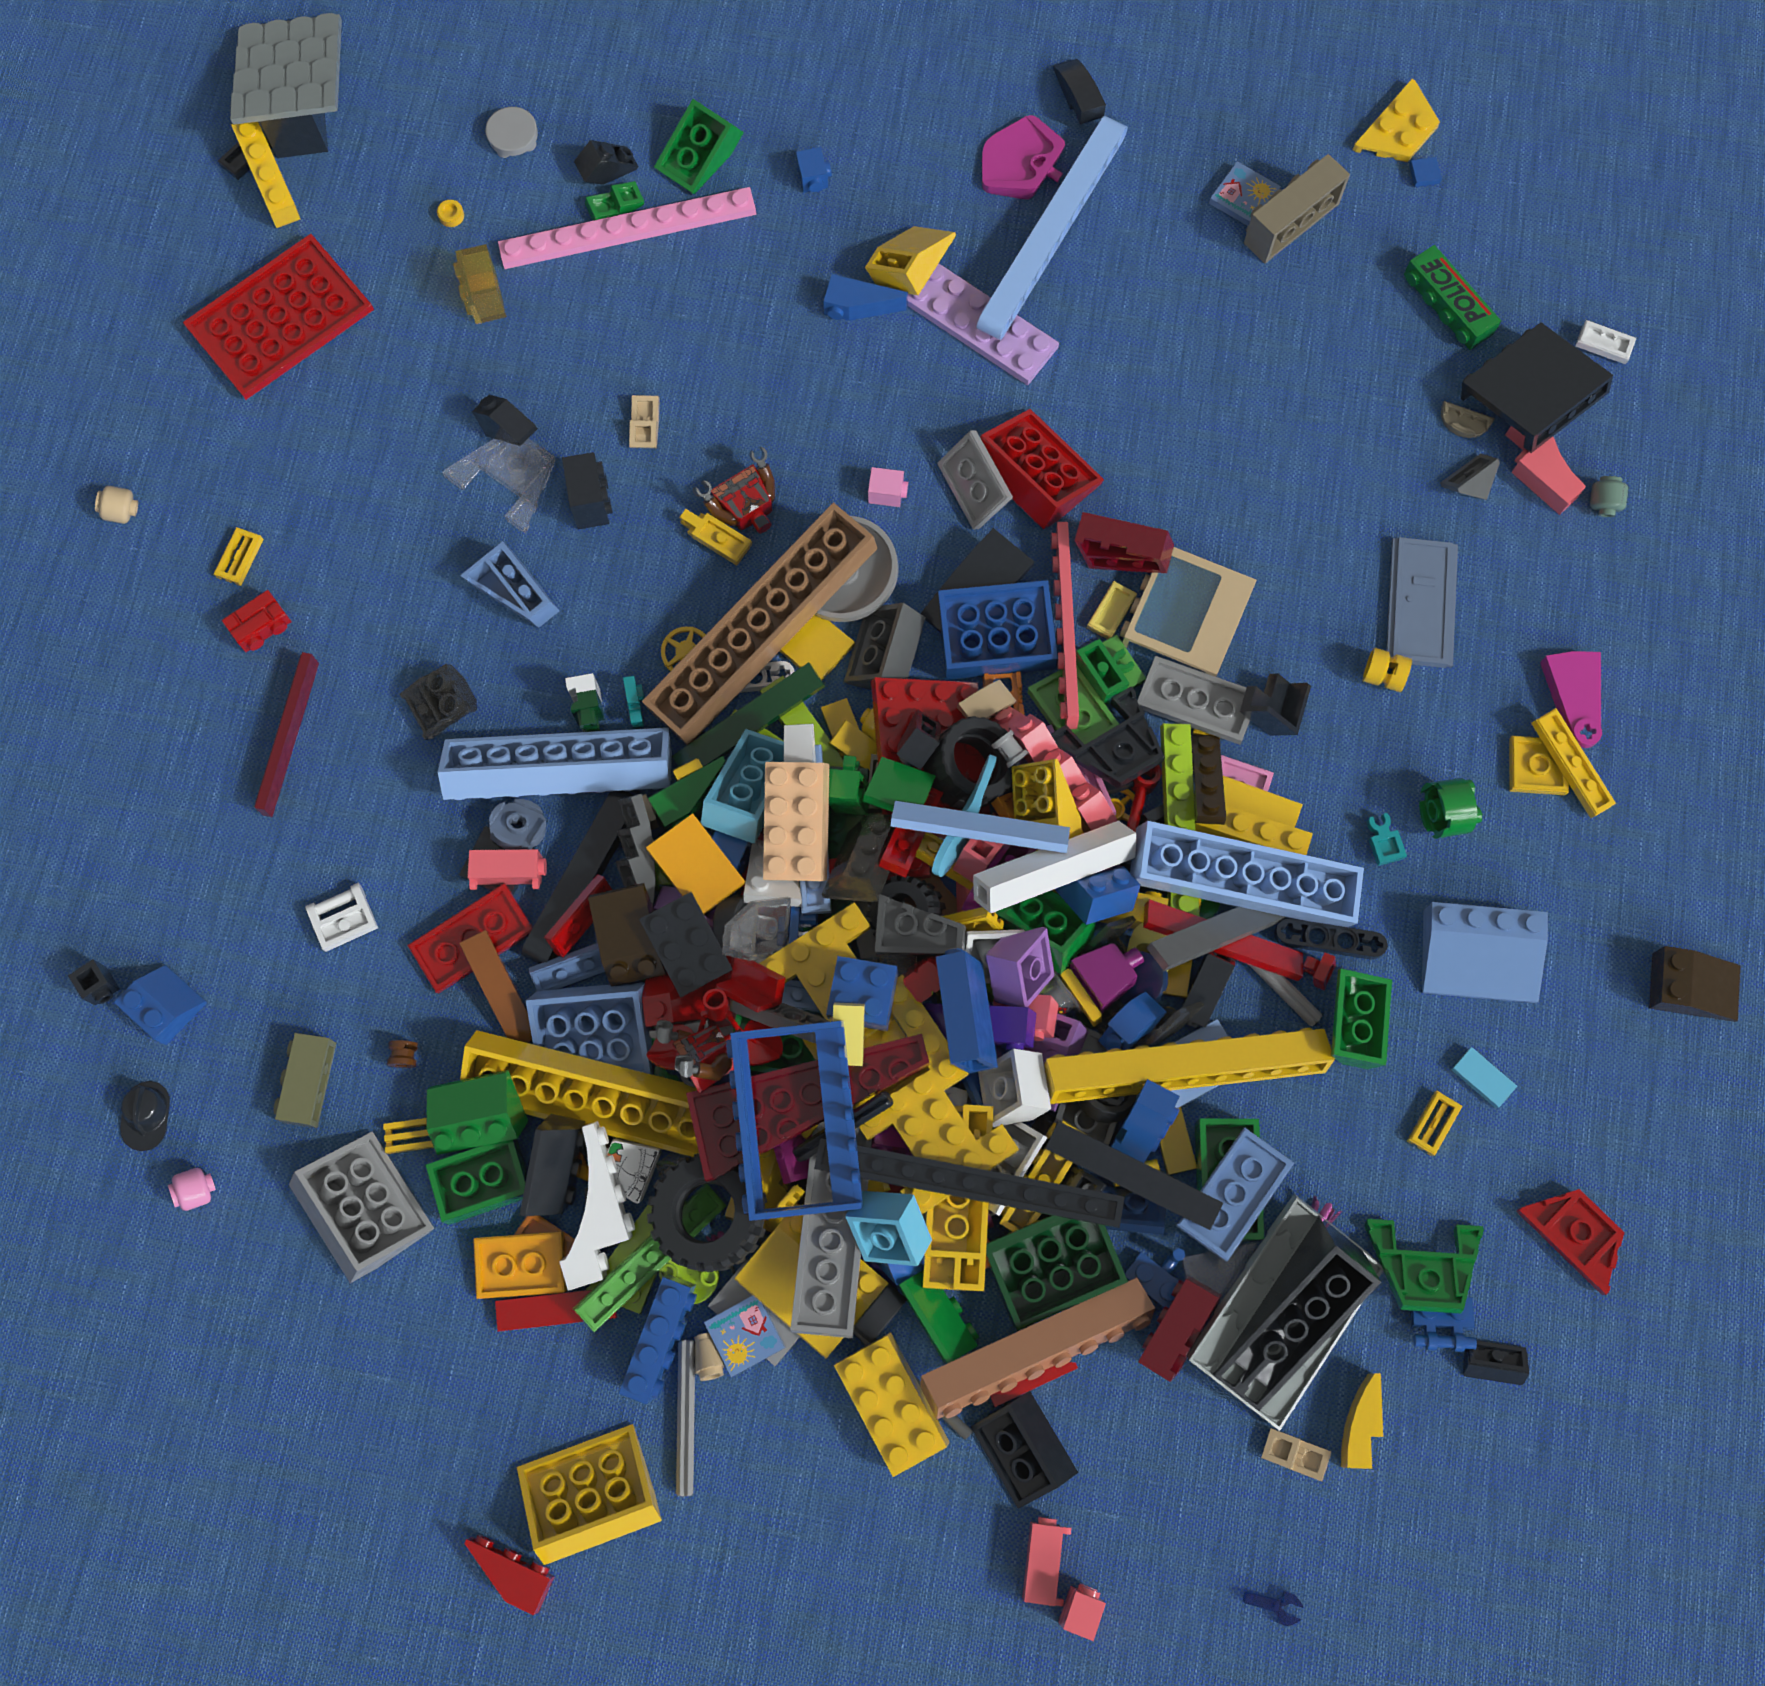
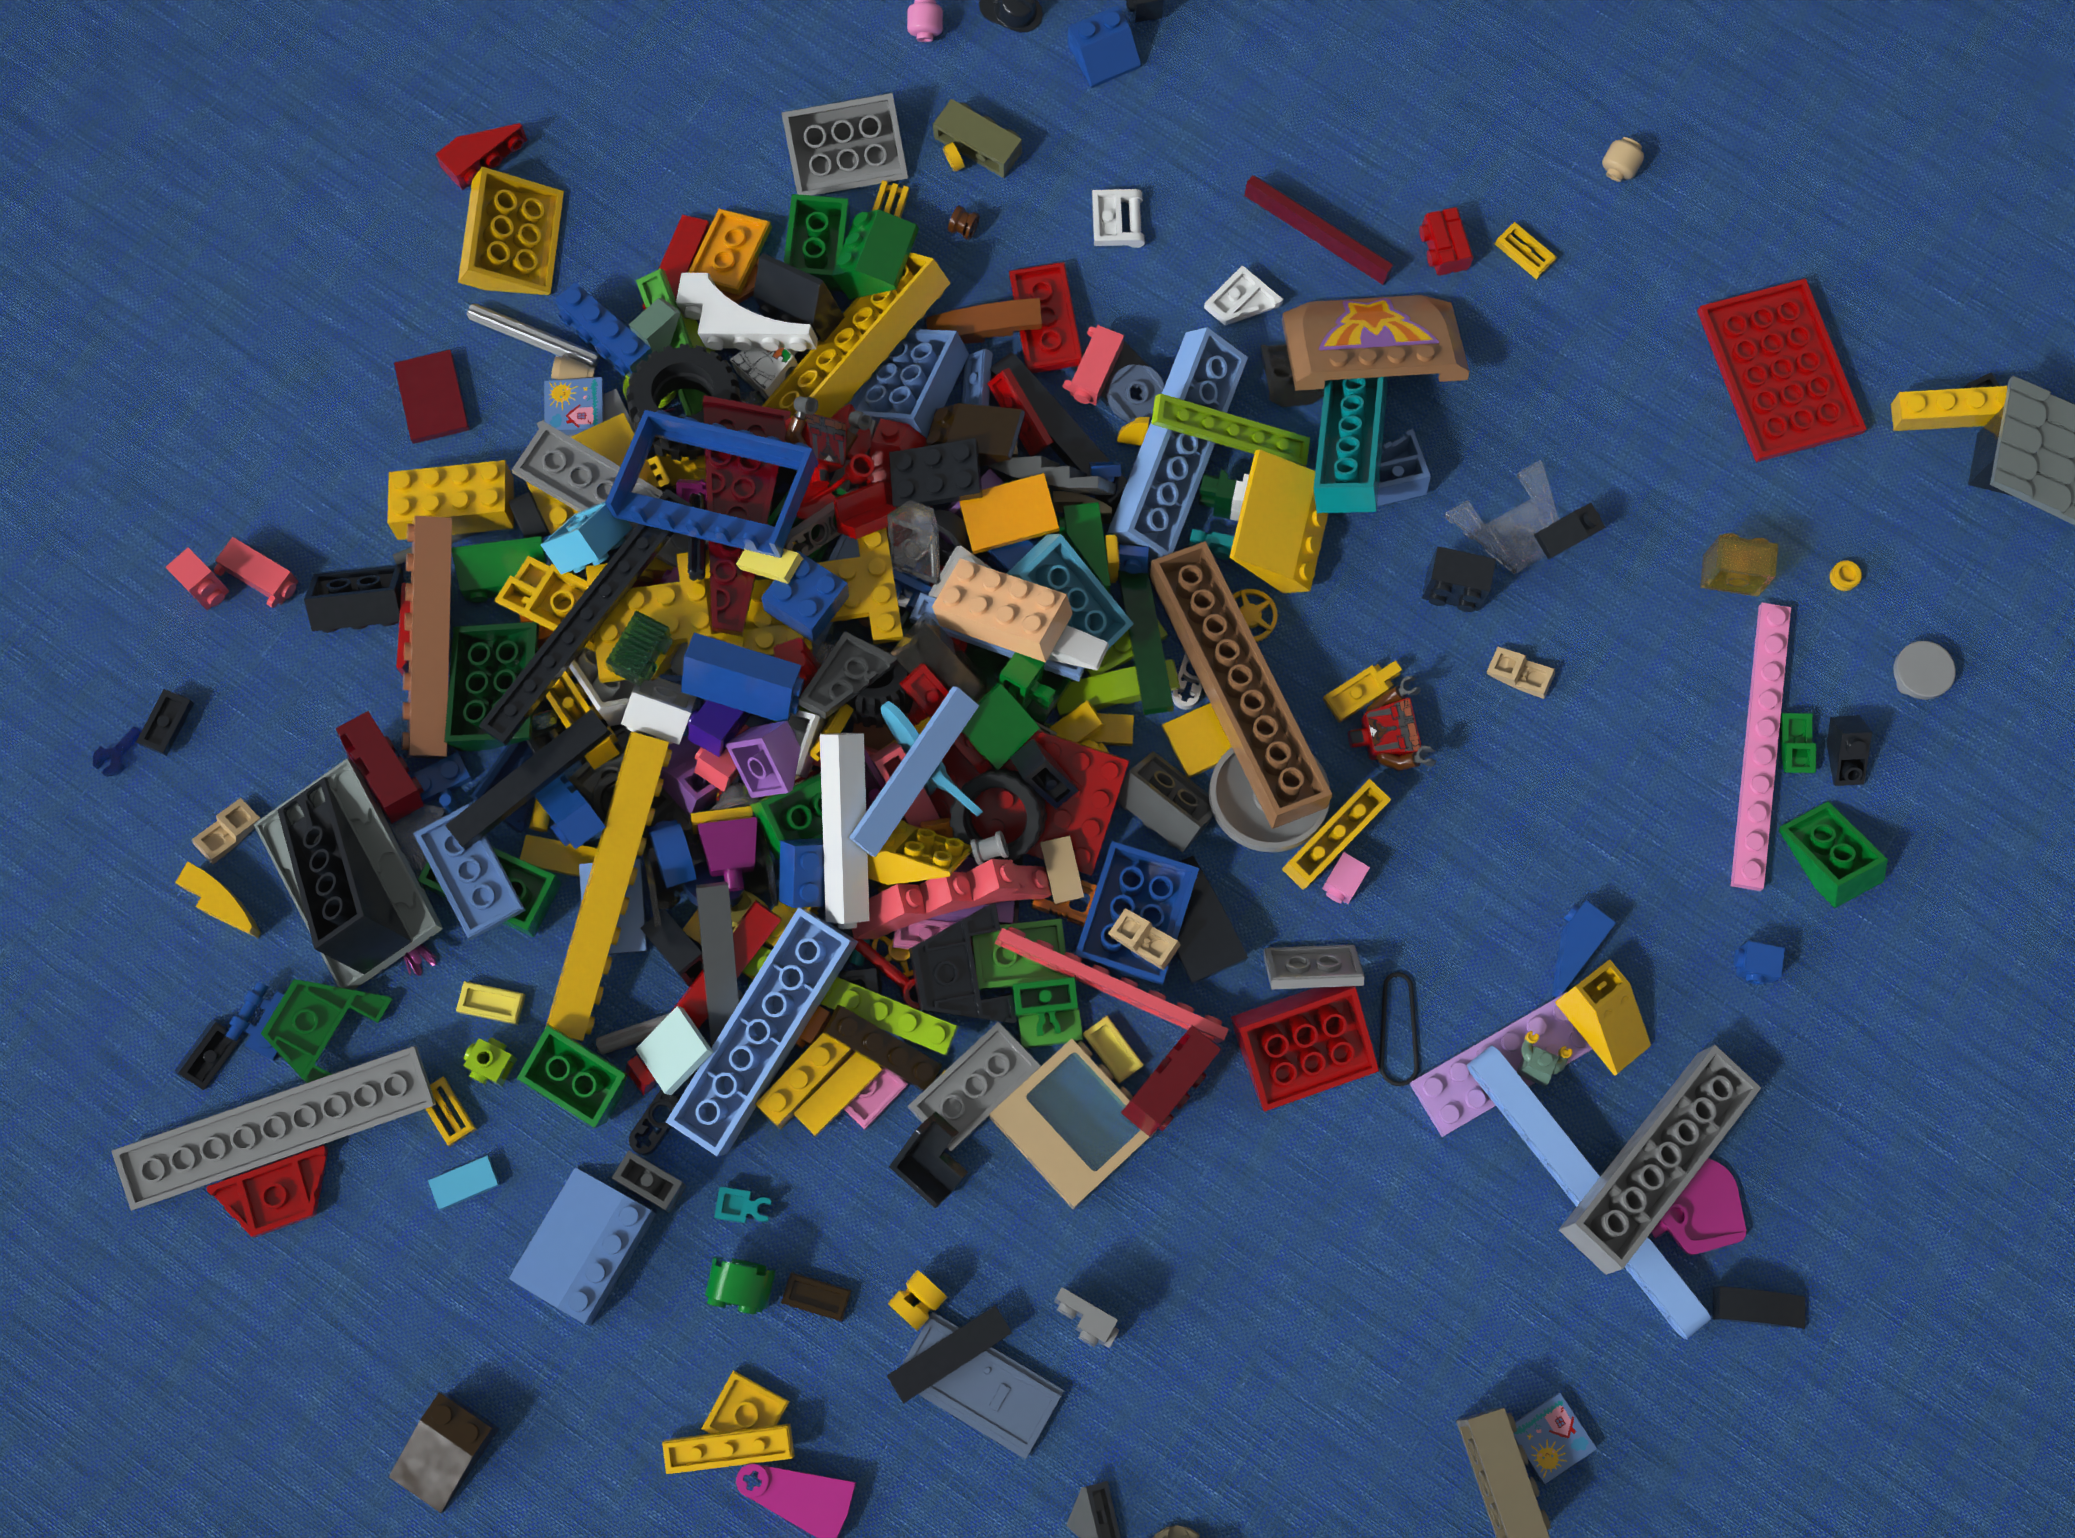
camera: 110 degrees right, 0 degrees up
none -> light grey plate [111,1045,436,1211]
none -> black plate [136,689,194,756]
none -> dark red tile [394,350,470,444]
none -> light yellow tile [456,981,526,1025]
none -> lime brick [463,1037,517,1086]
none -> clear green brick [606,610,673,686]
none -> dark grey brick [612,1150,687,1213]
none -> sand green slope [629,298,681,353]
none -> light aqua tile [636,1006,713,1095]
none -> dark brown tile [781,1272,852,1322]
none -> black tile [887,1306,1012,1404]
none -> yellow tile [943,142,965,172]
none -> light grey plate [1054,1287,1119,1348]
none -> blue plate [1089,461,1121,482]
none -> tan slope [1108,908,1181,970]
none -> yellow tile [1117,417,1150,446]
none -> blue plate [1119,545,1149,574]
none -> lime plate [1151,394,1310,466]
none -> white wing [1204,265,1283,326]
none -> yellow slope [1229,449,1328,593]
none -> medium nougat slope [1282,295,1470,391]
none -> yellow brick [1282,778,1391,890]
none -> teal brick [1314,377,1388,513]
none -> black piece [1379,972,1419,1086]
none -> sand green piece [1517,1031,1573,1087]
none -> light grey brick [1559,1045,1761,1275]

